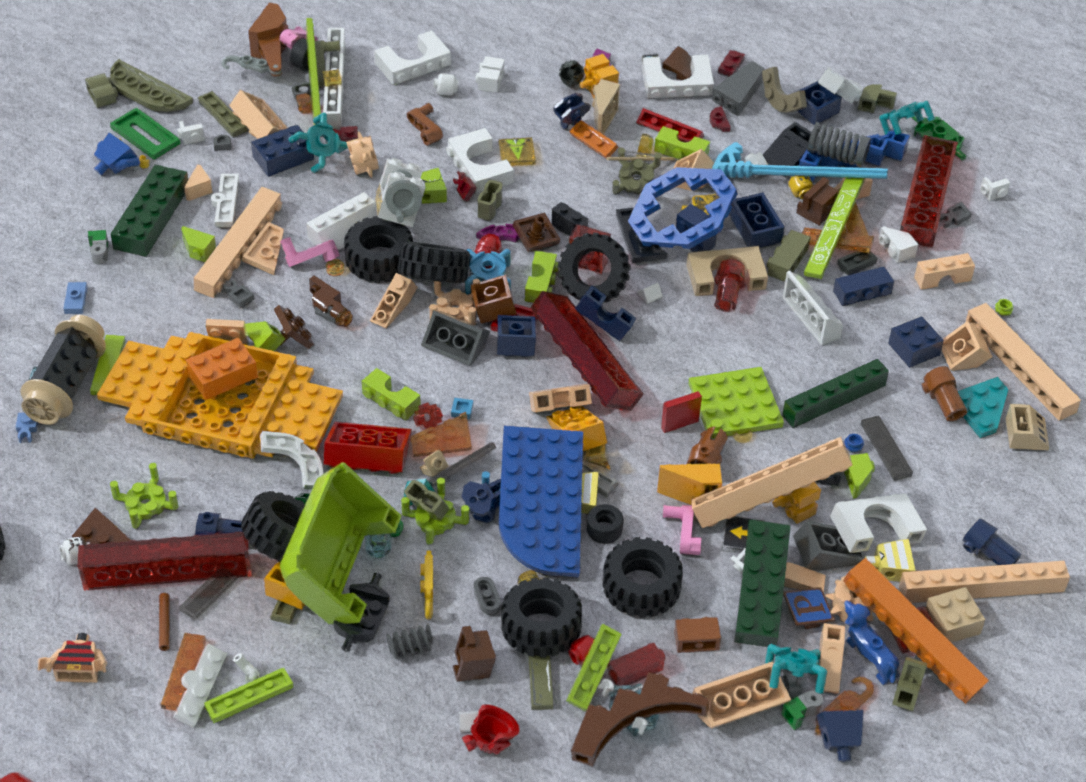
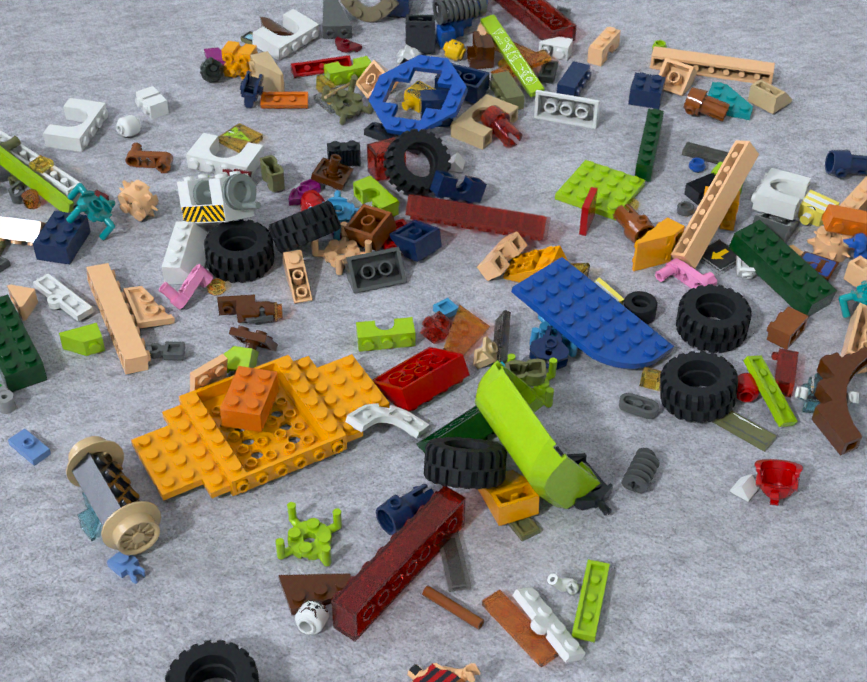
camera: 45 degrees left, 5 degrees down
lime tile [90,335,125,395] -> none
yellow plate [420,550,433,620] -> none
reddish brown plate [453,626,496,682] -> none
medium azure piece [712,142,888,179] -> none
dark red plate [718,50,745,77] -> none

